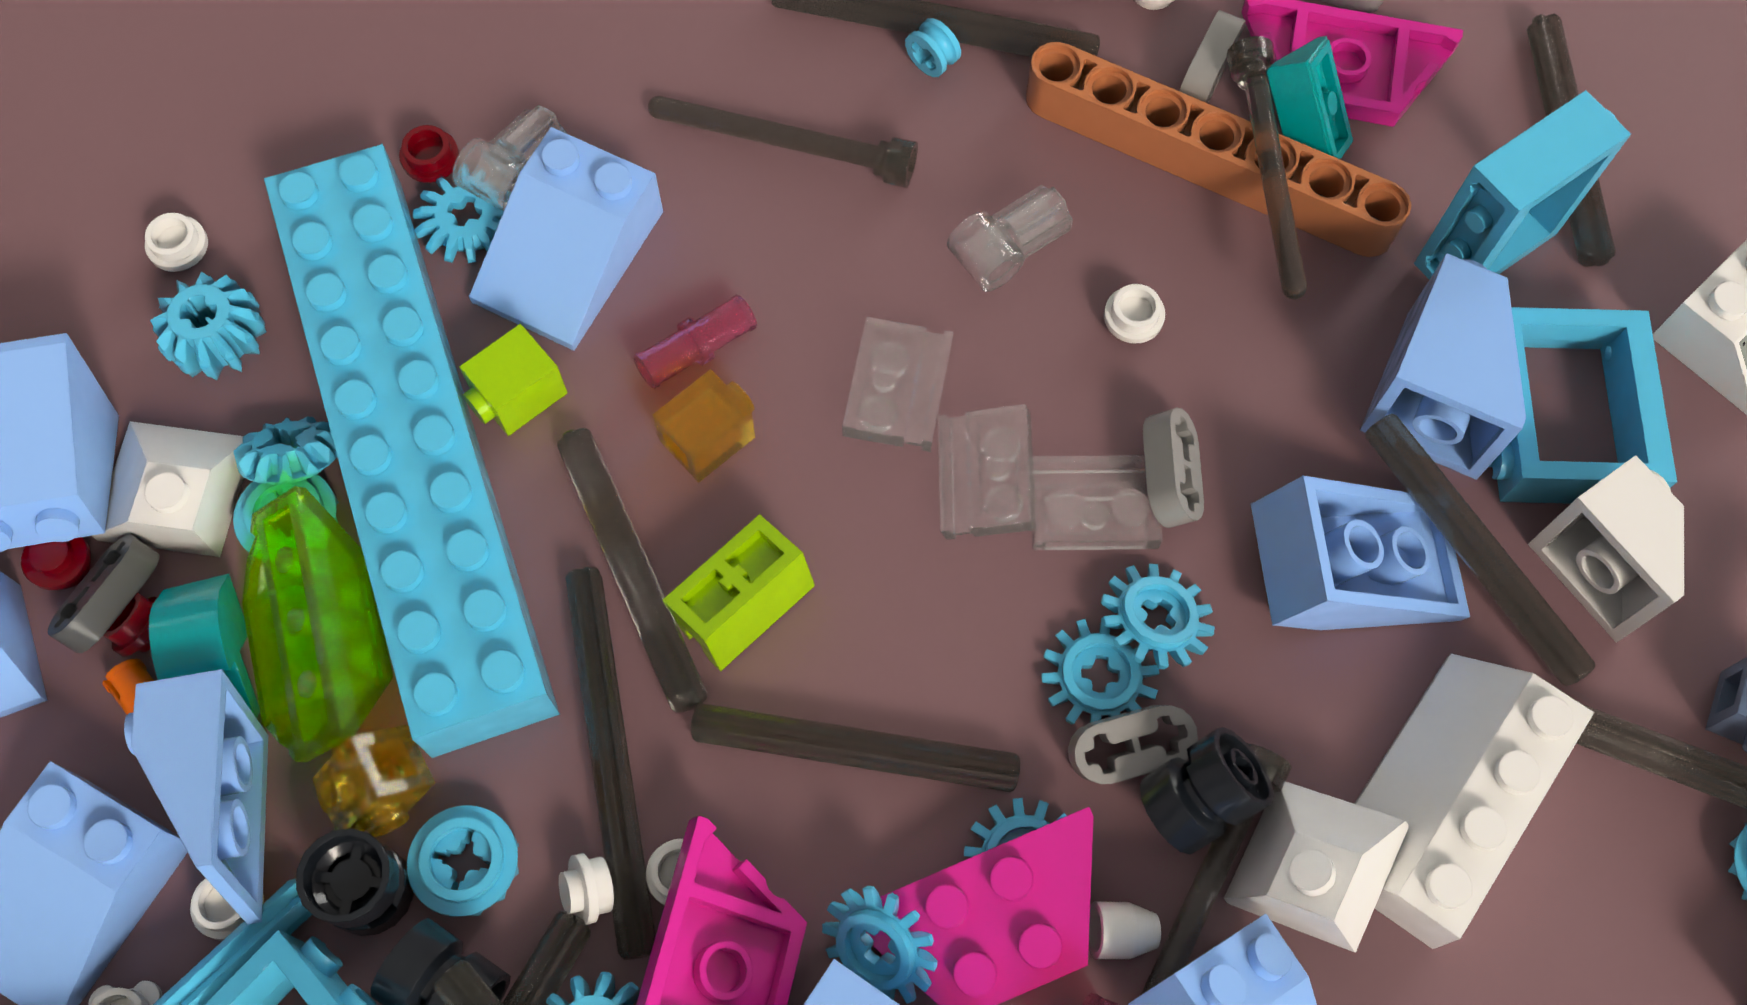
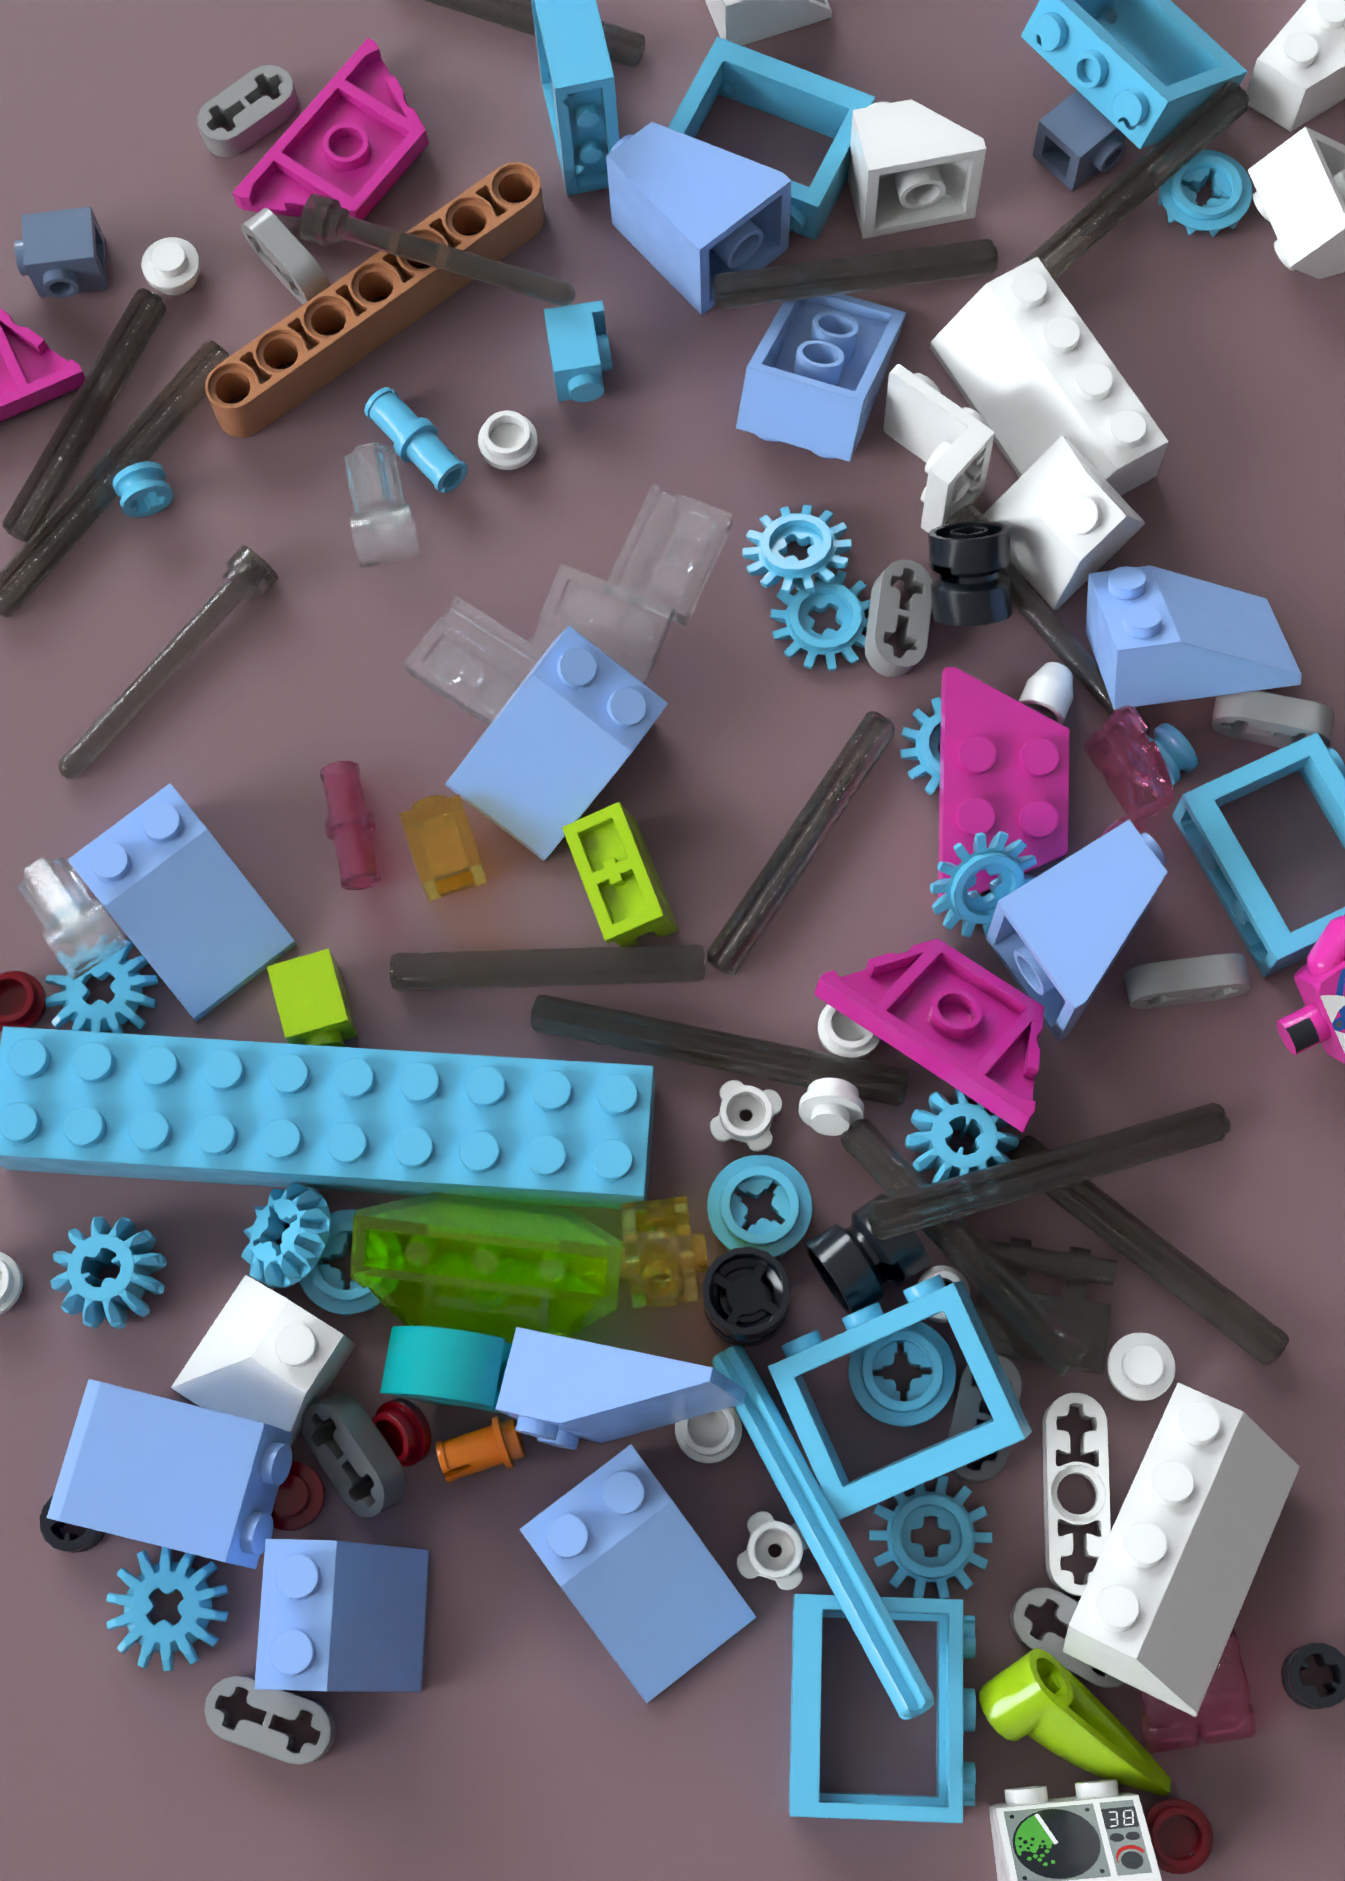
camera: 60 degrees left, 5 degrees up
light grey beam [1143,407,1204,528] -> none
teal slope [1267,36,1353,159] -> none
none -> medium azure pin [364,387,468,493]
none -> light blue slope [445,625,668,861]
none -> medium azure brick [544,300,613,402]
none -> white plate [710,1080,782,1152]
none -> white bracket [883,364,995,533]

